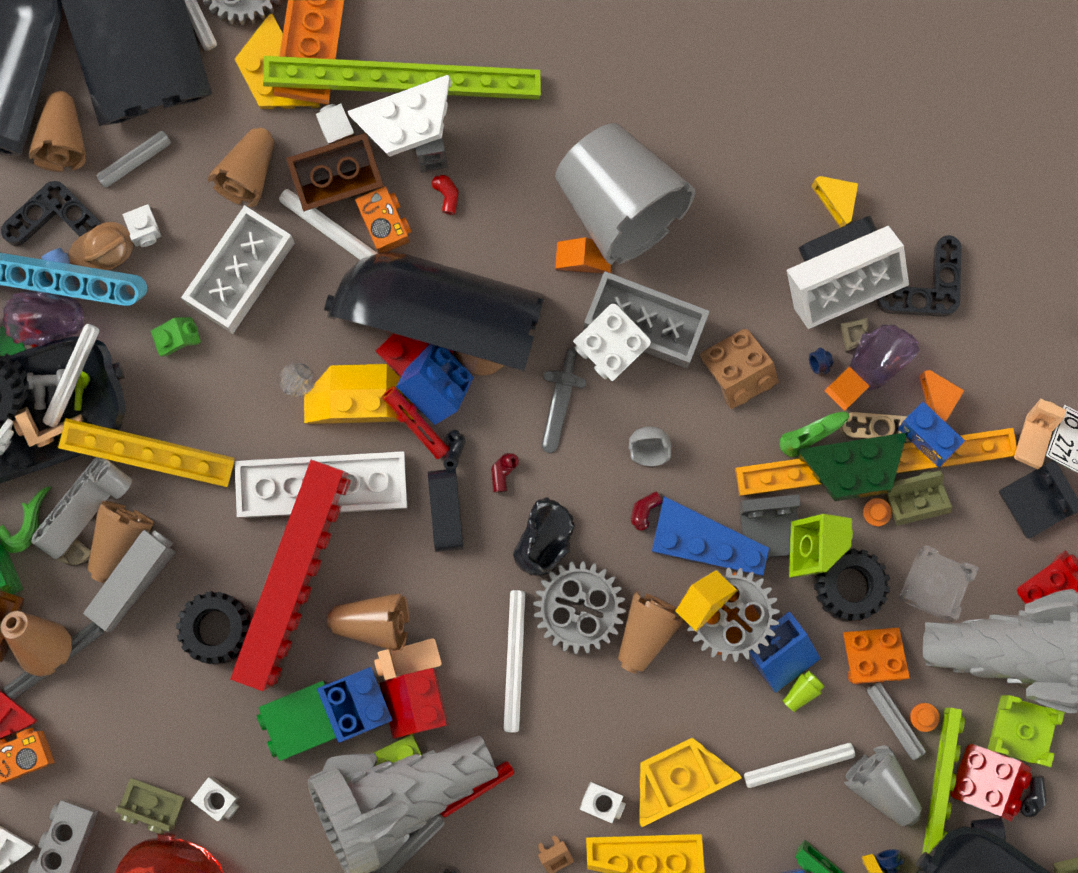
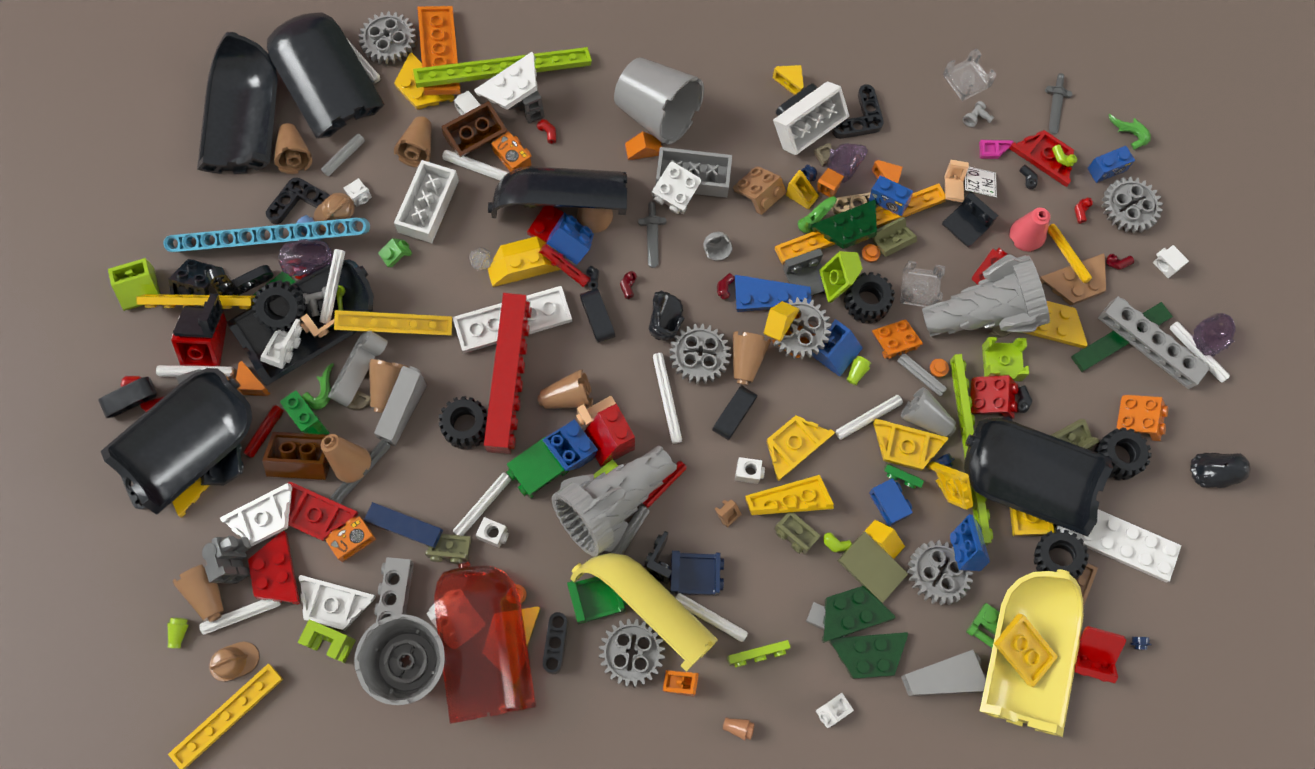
camera: 15 degrees left, 10 degrees down
none -> dark blue tile [364,502,443,549]
none -> white axle [453,473,511,536]
none -> black beam [712,385,758,441]
none -> yellow slope [786,170,819,209]
none -> yellow wing [873,418,948,471]

